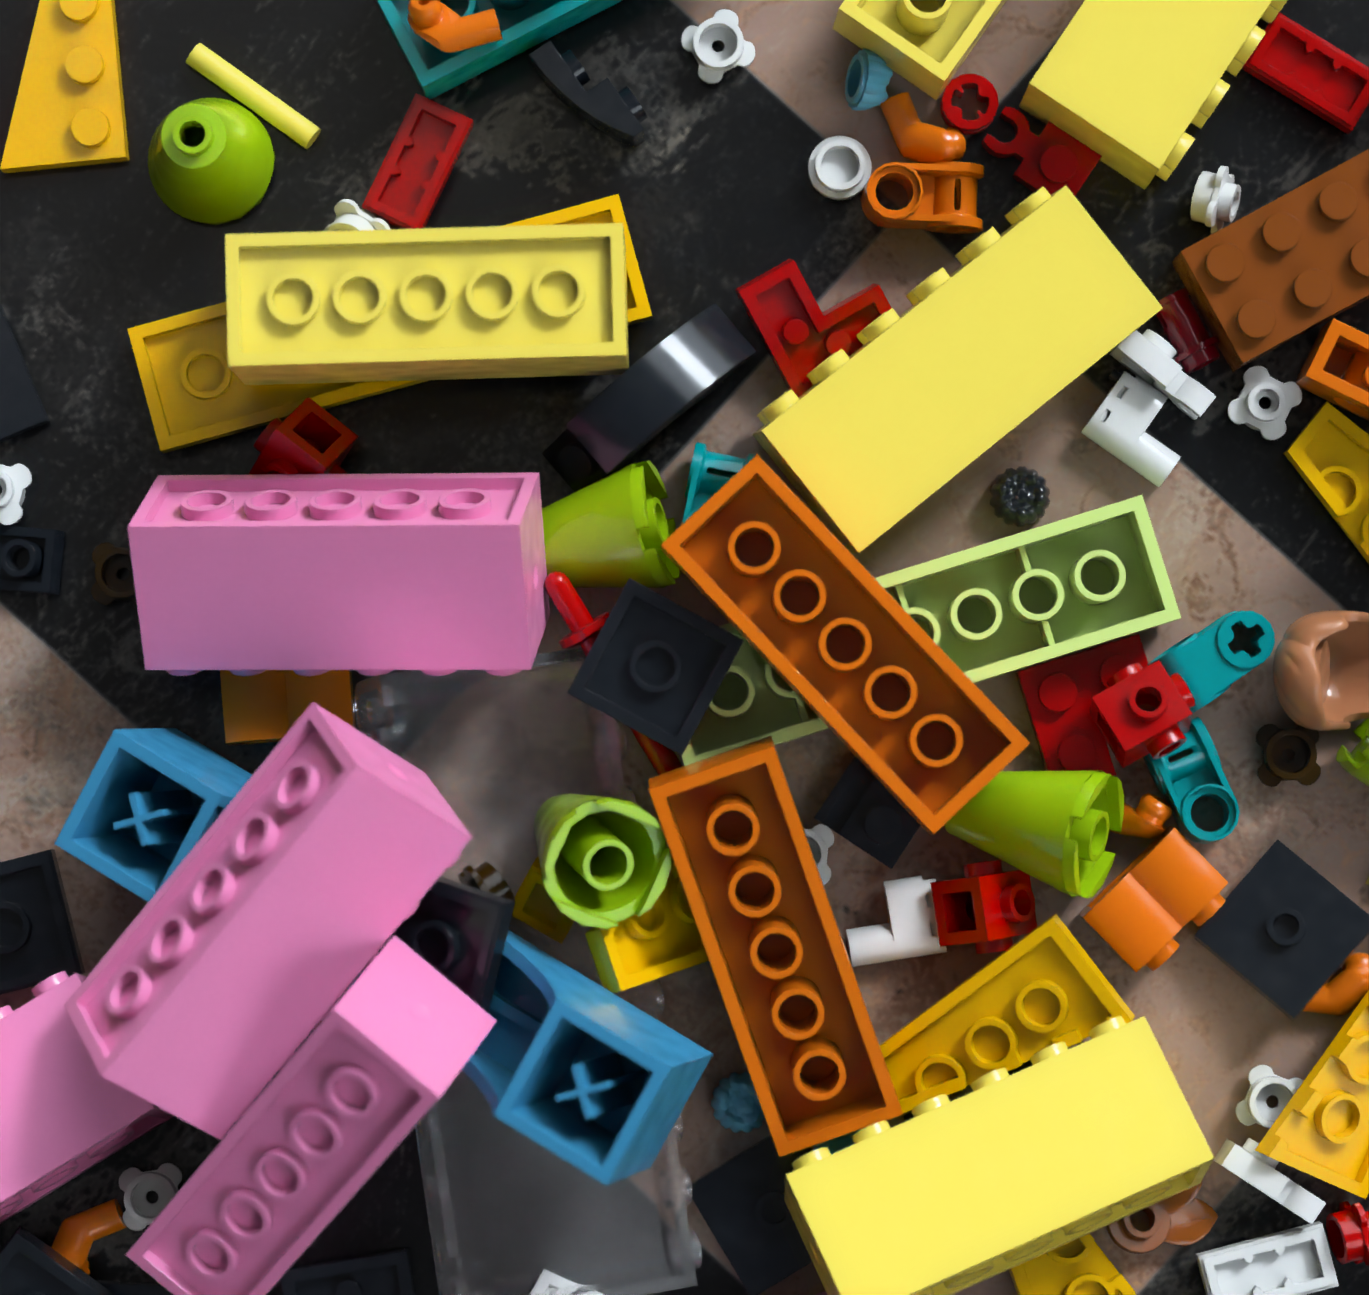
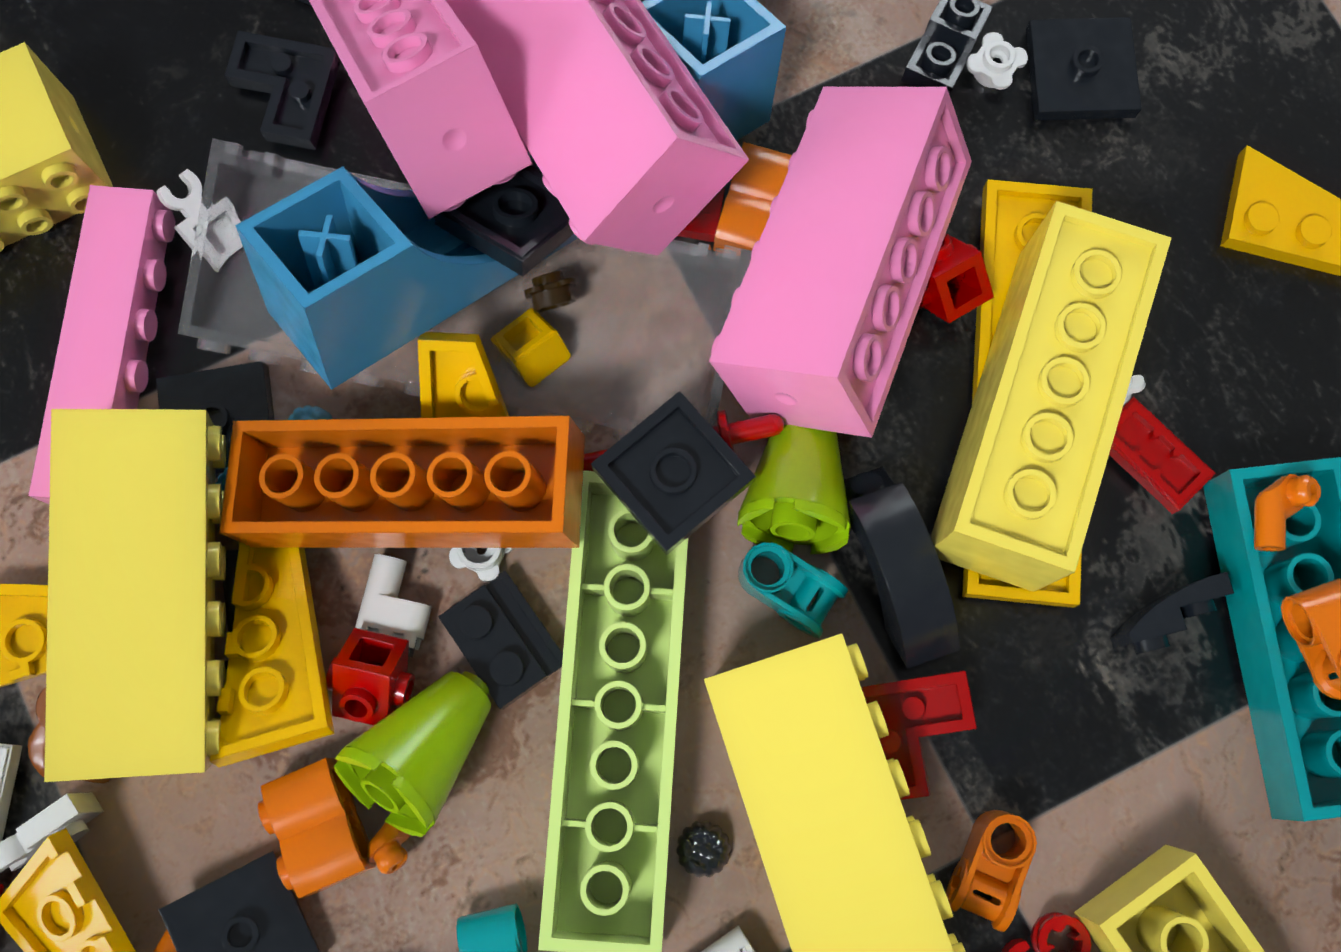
camera: 110 degrees right, 10 degrees down
lime cone [148,98,275,225] -> none
light yellow piece [186,43,321,149] -> none
lime cone [534,793,672,929] -> none
orange brick [661,454,1030,834] -> none
white plate [681,9,755,84] -> none
white plate [808,136,872,200] -> none
medium azure piece [845,48,893,110] -> none
orange arm [880,92,966,164] -> none
red plate [1015,634,1148,776] -> none
red brick [1090,660,1196,768] -> none
teal piece [1143,716,1240,844] -> none
white plate [1235,1065,1304,1128] -> none

